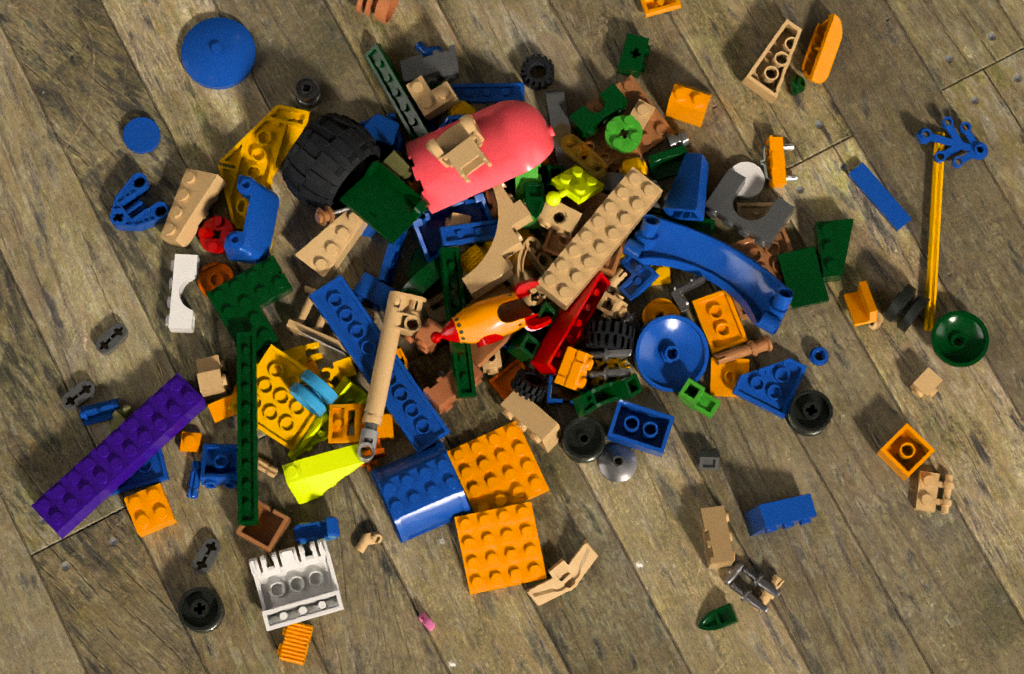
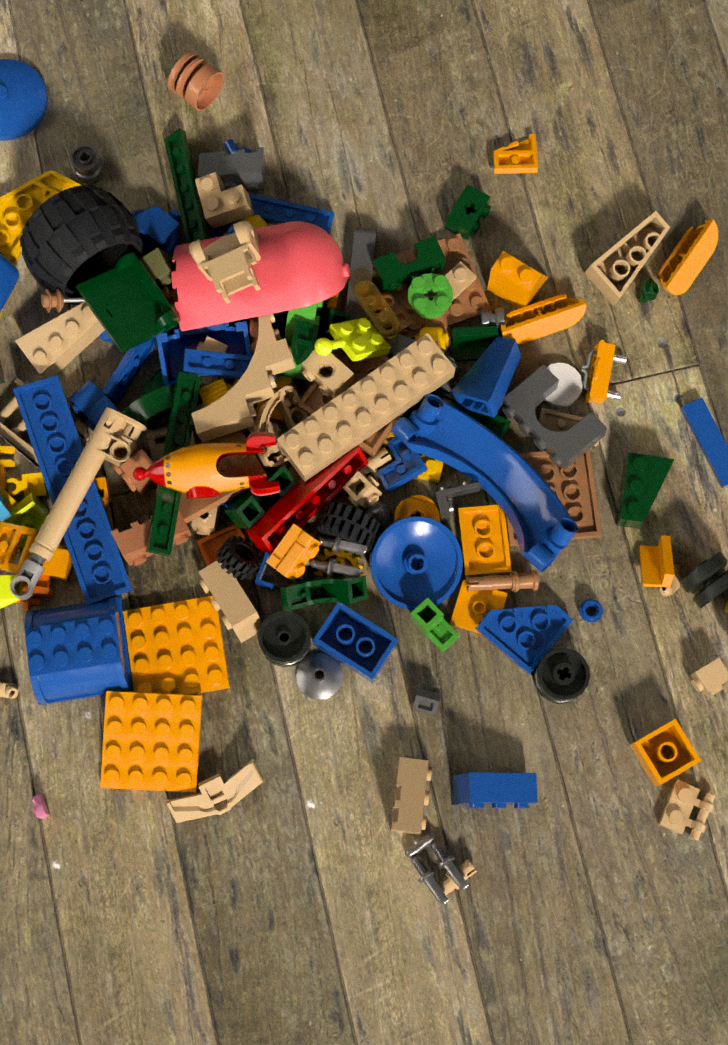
camera: 15 degrees right, 0 degrees up
black tyre [521,54,555,91] -> none
dark green plate [698,603,739,631] -> none
dark green tile [777,246,829,310] -> none
none -> light orange brick [501,294,586,345]

